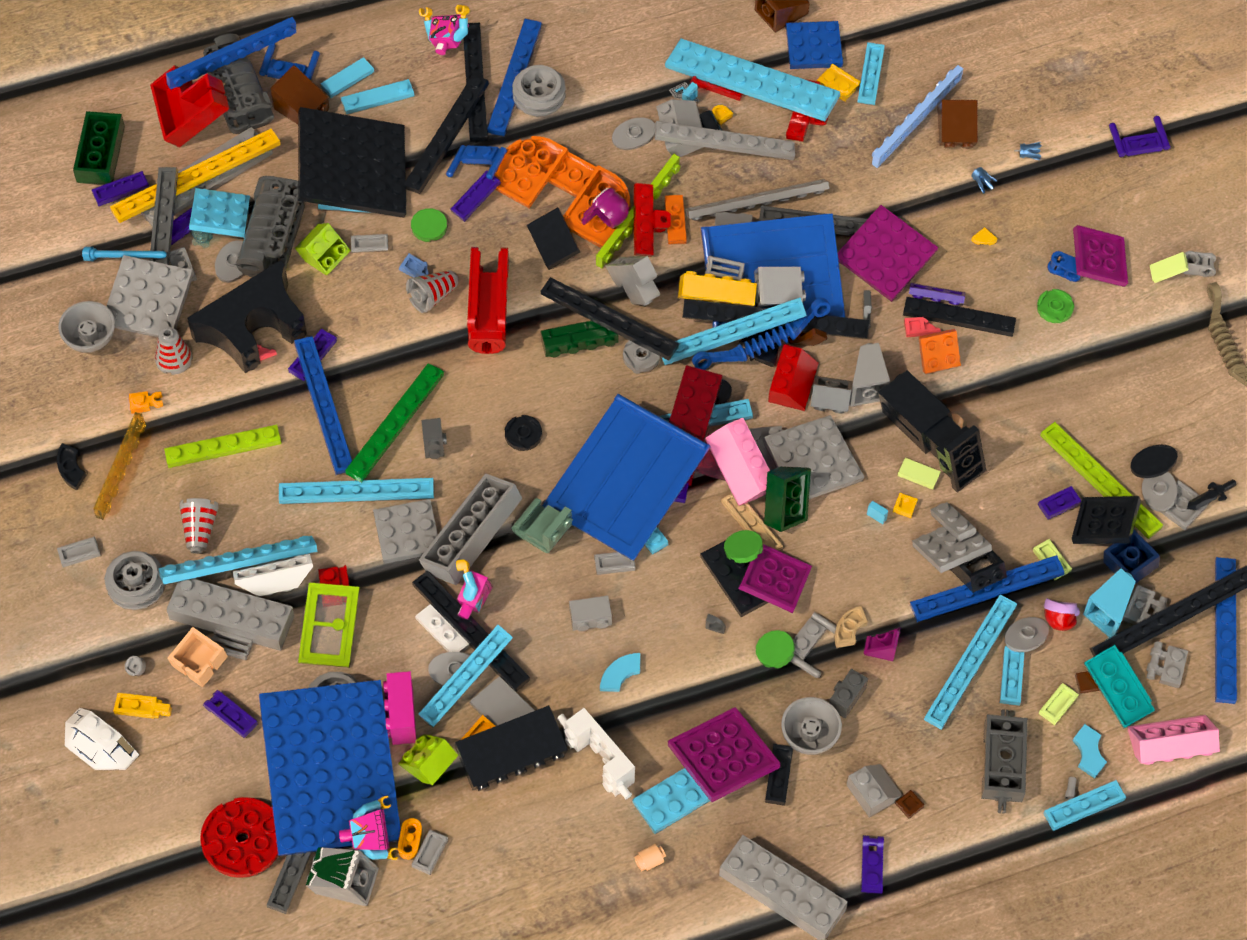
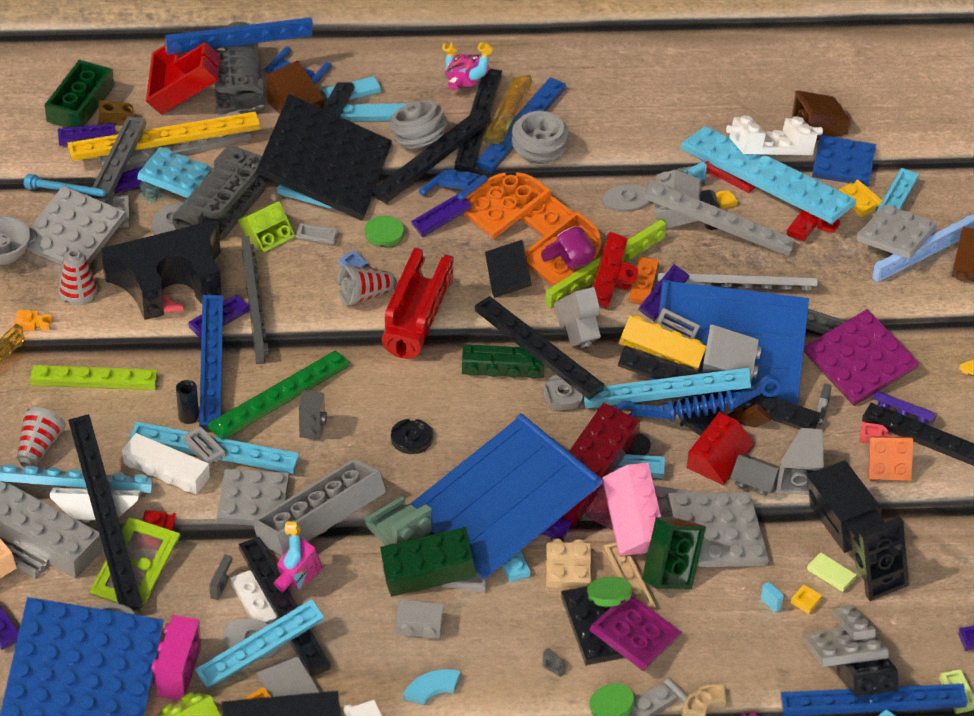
camera: 15 degrees right, 15 degrees down
none -> black plate [68,414,143,610]
none -> pearl gold leg [98,100,134,125]
none -> white brick [122,433,210,495]
none -> black pin [176,380,199,424]
none -> light grey tile [183,427,225,466]
none -> dark grey tile [209,554,233,600]
none -> dark grey plate [241,236,268,364]
none -> black plate [322,82,355,116]
none -> dark green brick [380,527,477,597]
none -> light grey wheel [390,100,448,149]
none -> clear yellow plate [483,75,532,144]
none -> tan plate [546,539,591,588]
none -> dark purple plate [638,264,690,321]
none -> white brick [726,115,823,155]
none -> light grey plate [857,204,937,259]

